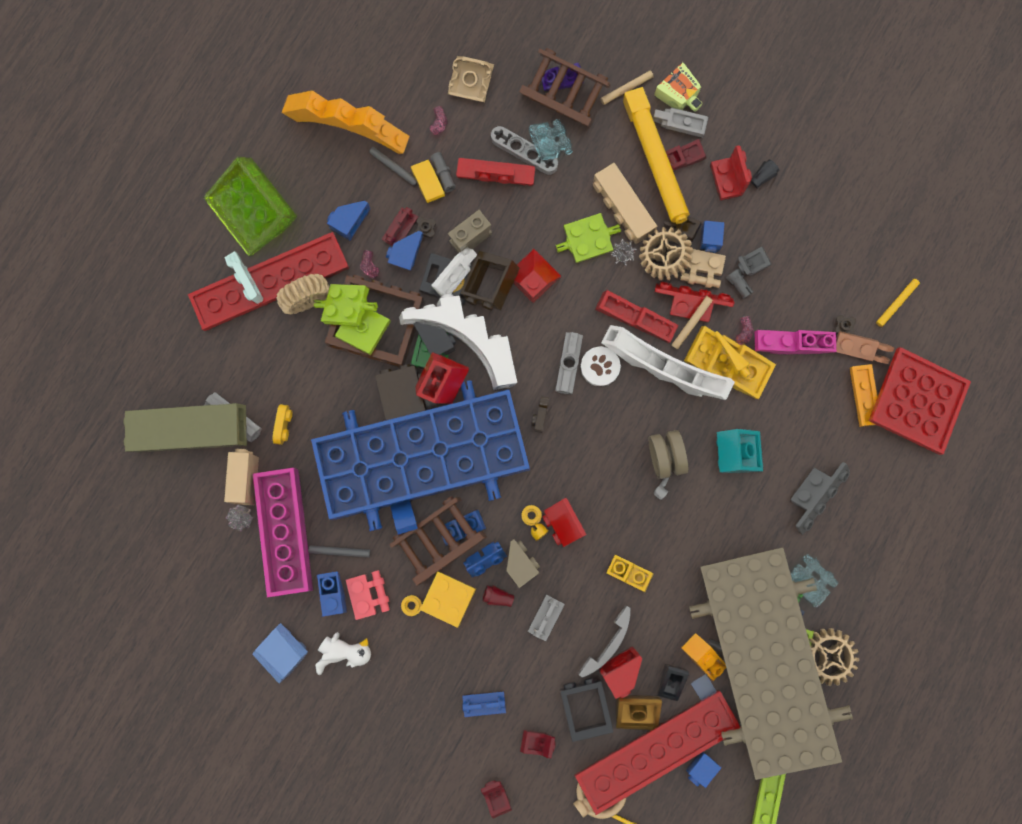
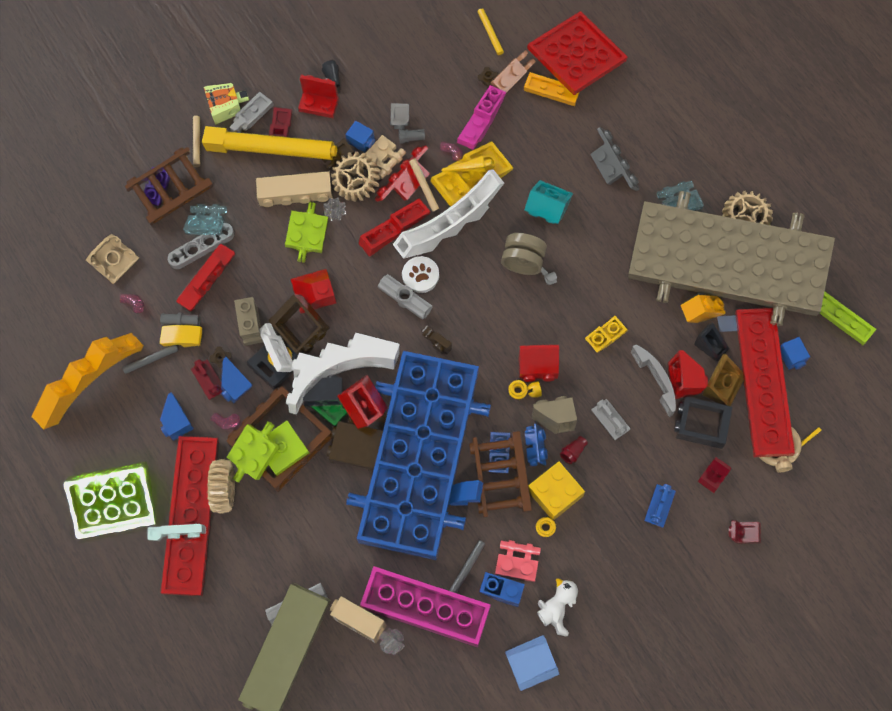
camera: 65 degrees left, 10 degrees down
yellow plate [273,404,293,445] -> none

